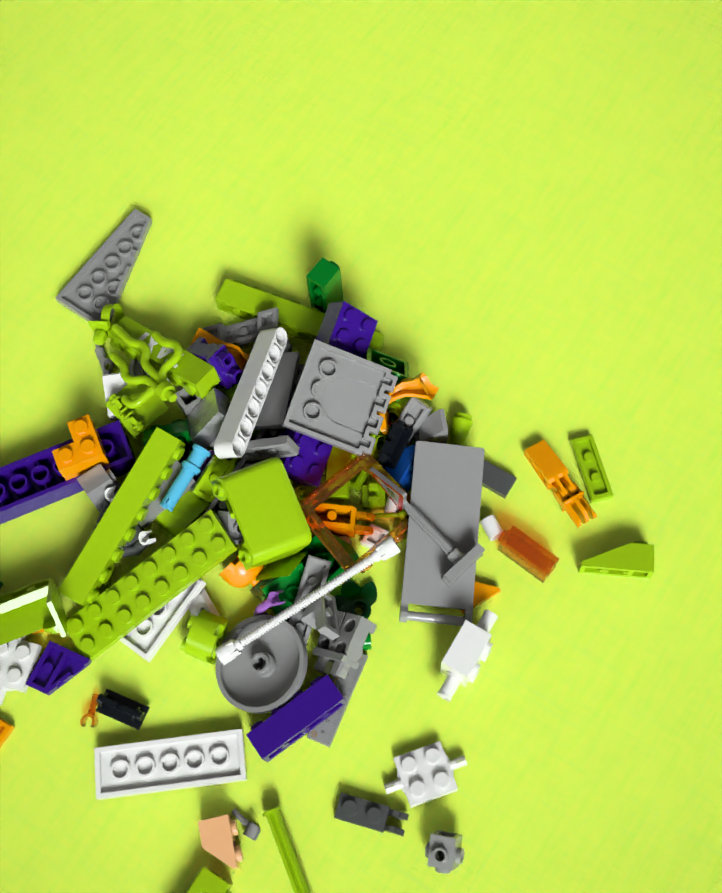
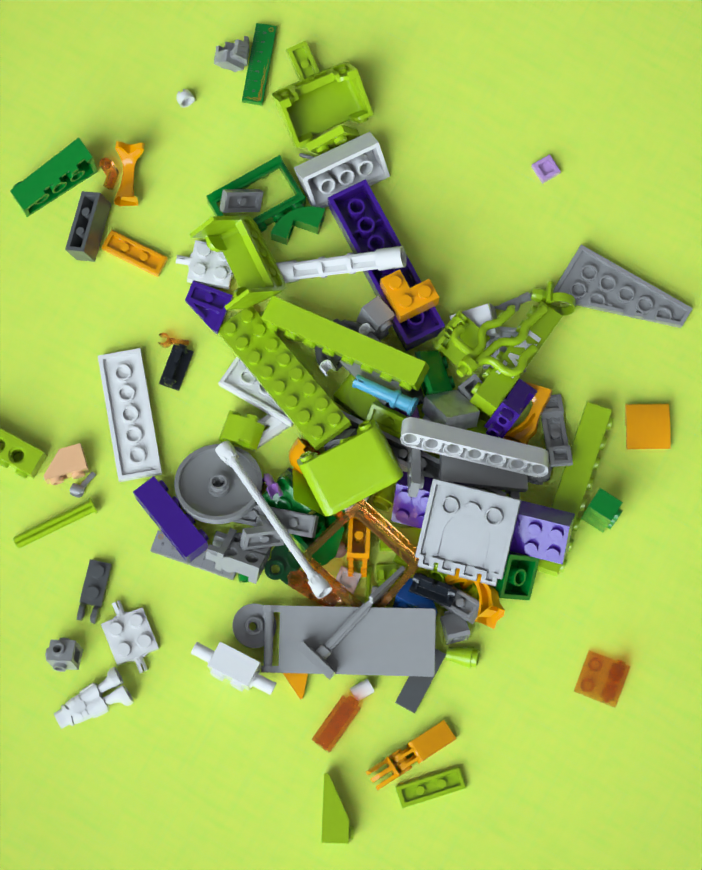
camera: 80 degrees right, 10 degrees up
none -> white piece [54,667,134,729]
none -> light grey dish [232,603,276,648]
none -> white piece [276,246,406,283]
none -> clear orange piece [287,569,342,607]
none -> clear orange hinge [573,650,631,708]
none -> light orange slope [625,403,671,449]

